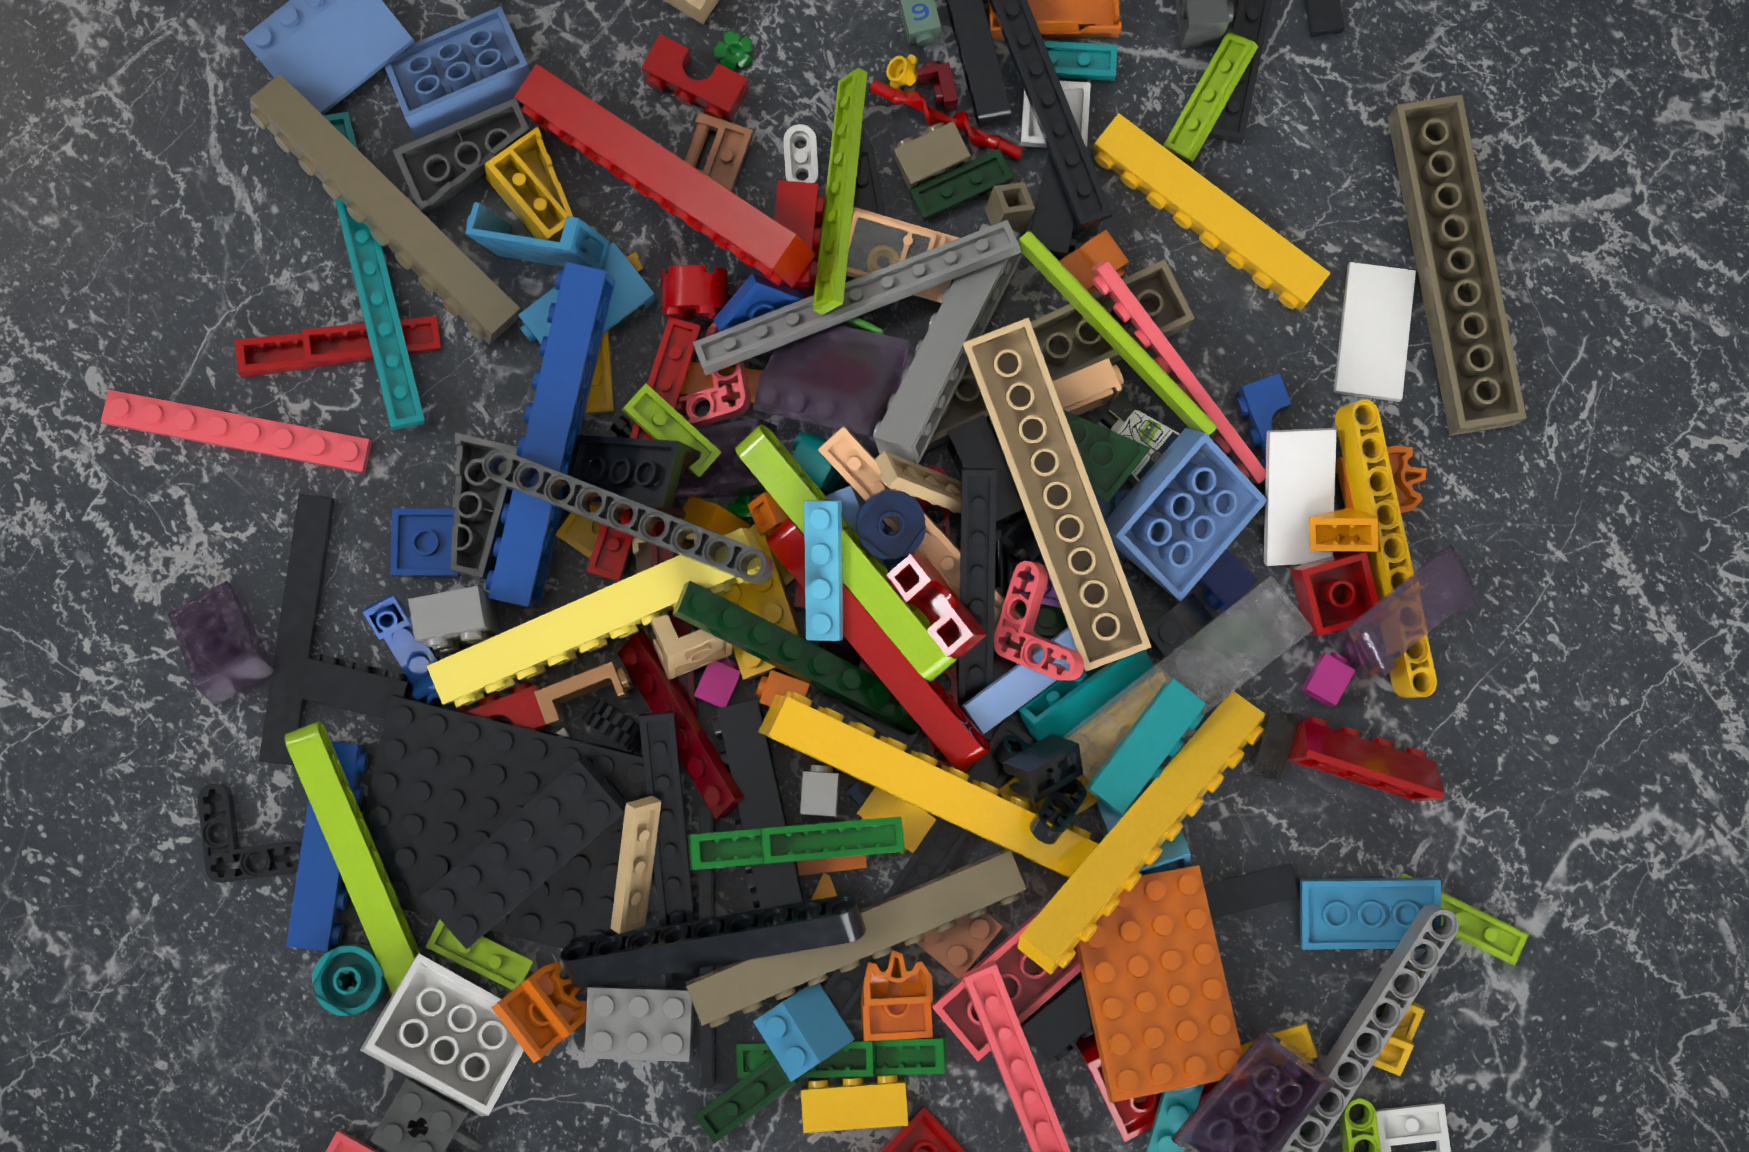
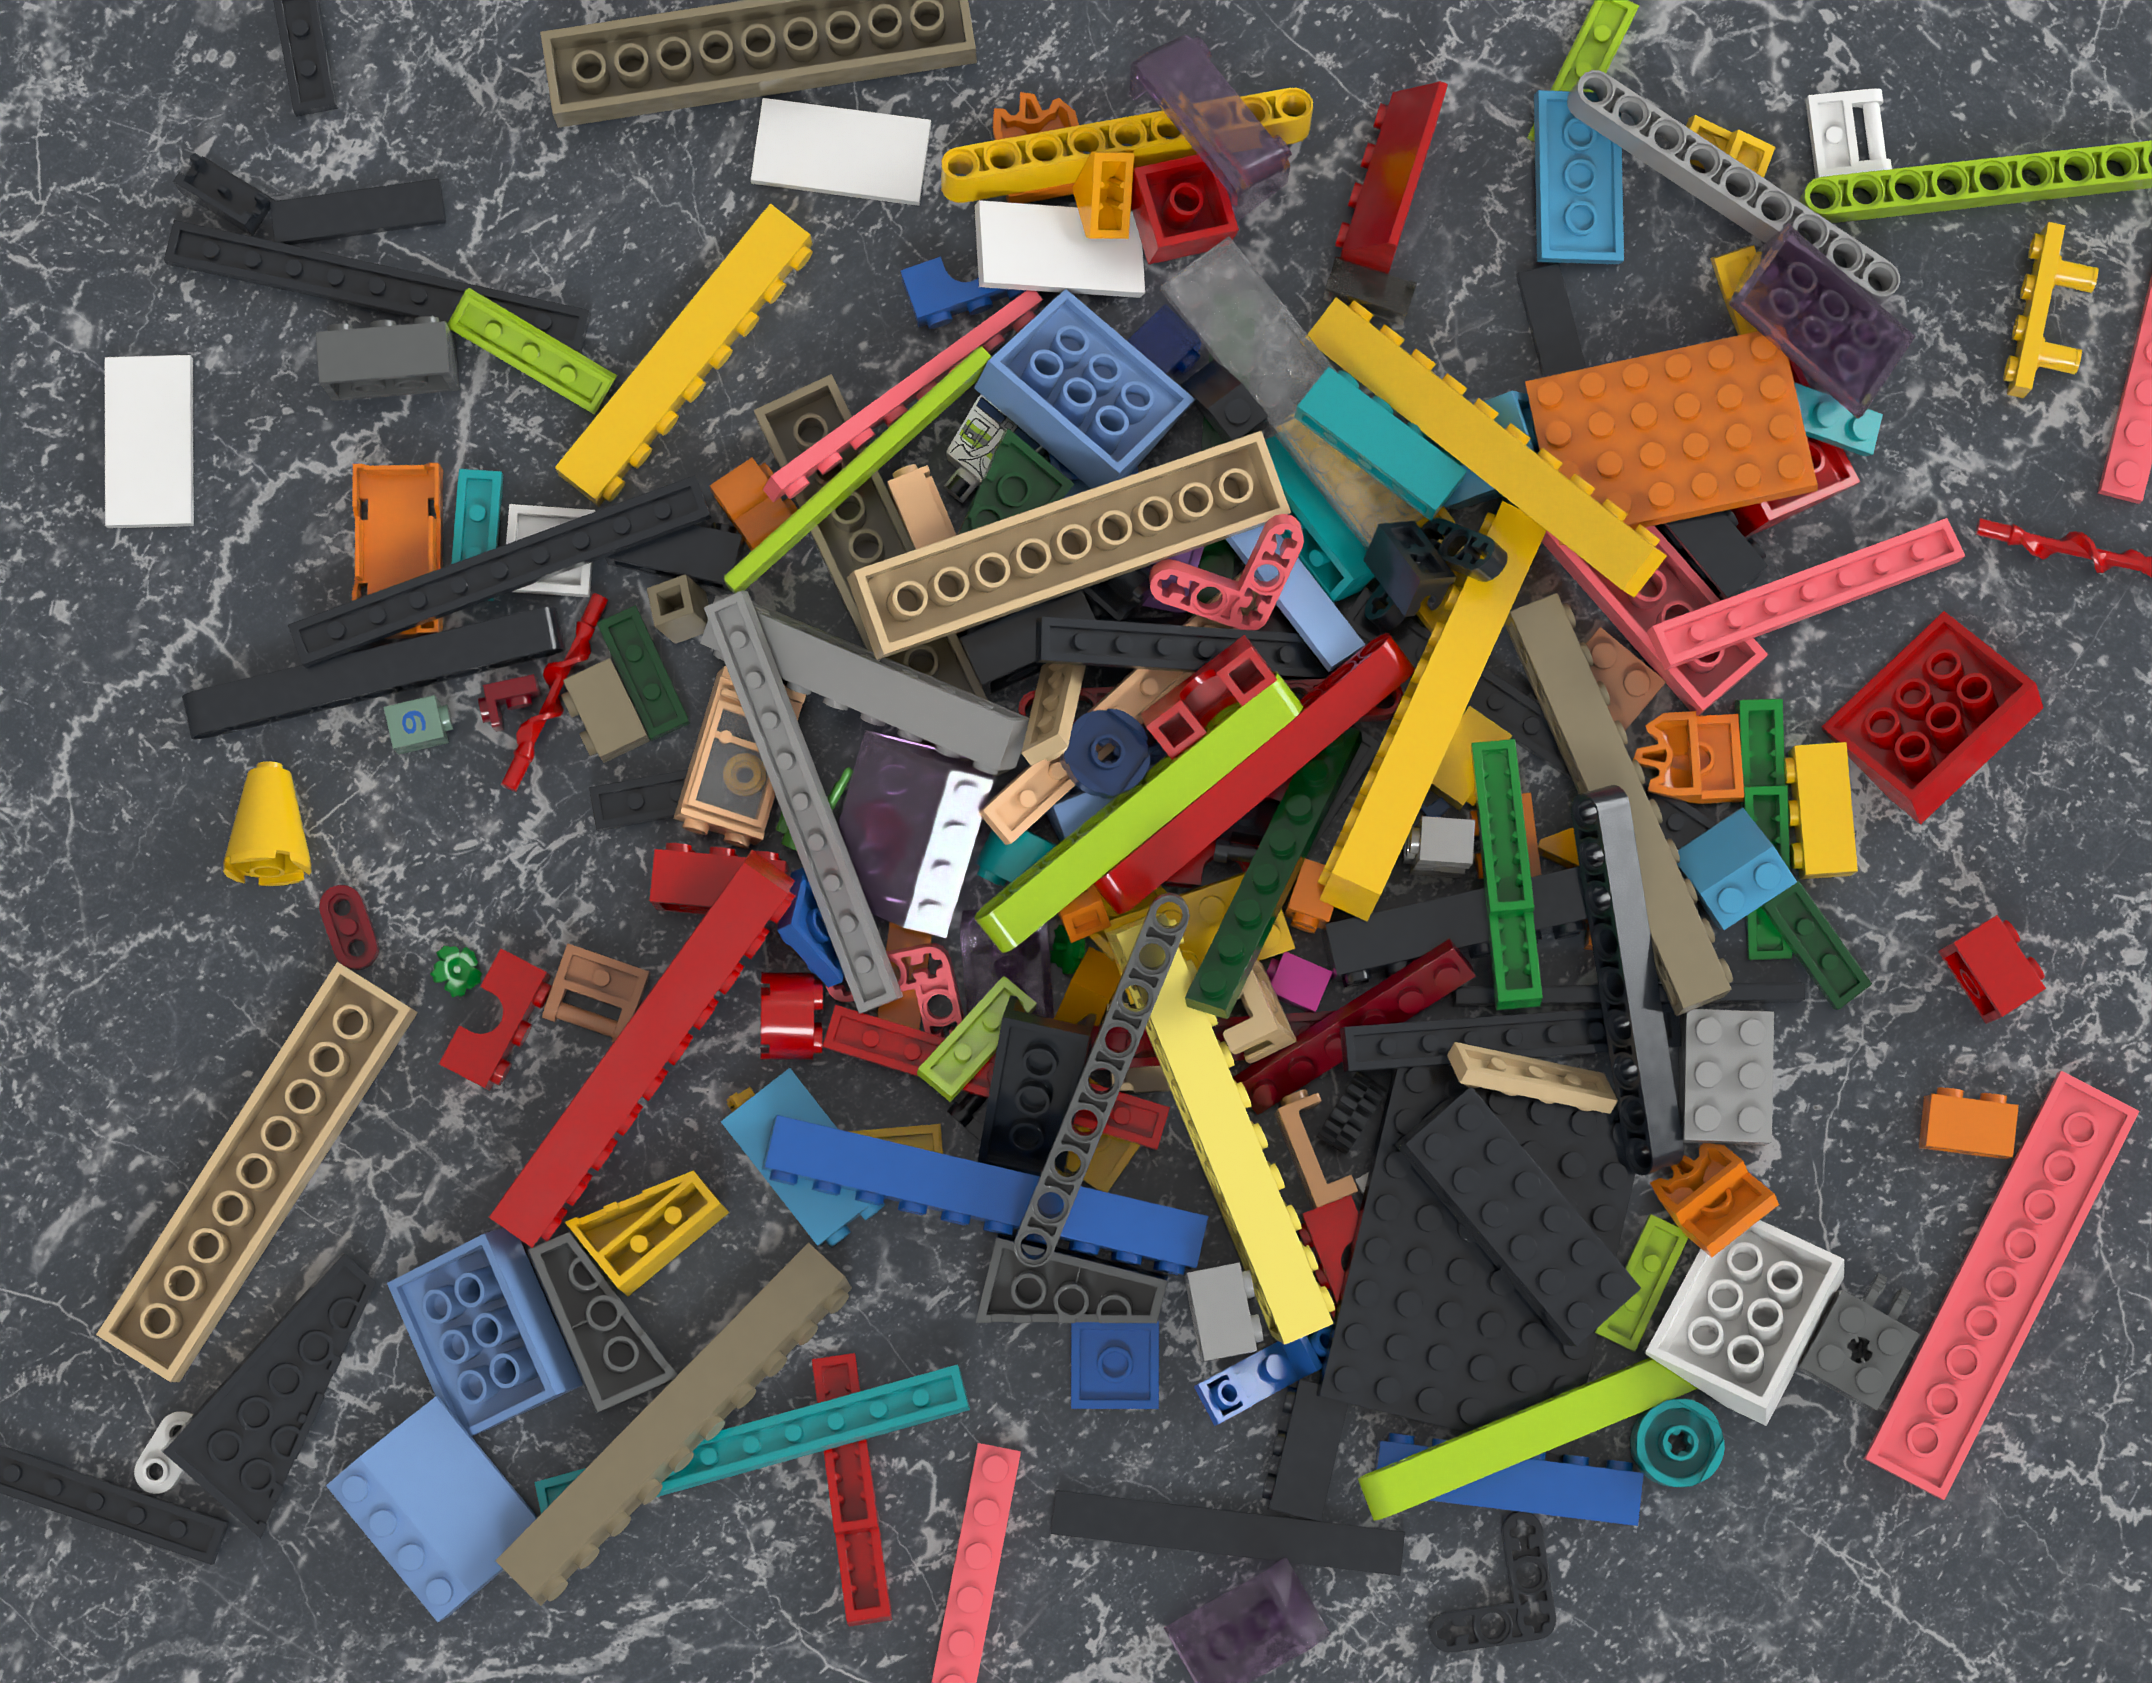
camera: 90 degrees left, 0 degrees up
dark azure panel [465,202,609,269] -> none
white plate [784,124,819,183] -> none
medium azure plate [804,500,843,641] -> none
lime tile [813,67,868,315] -> none
yellow plate [886,54,918,89] -> none
dark pink brick [1300,652,1355,708] -> none

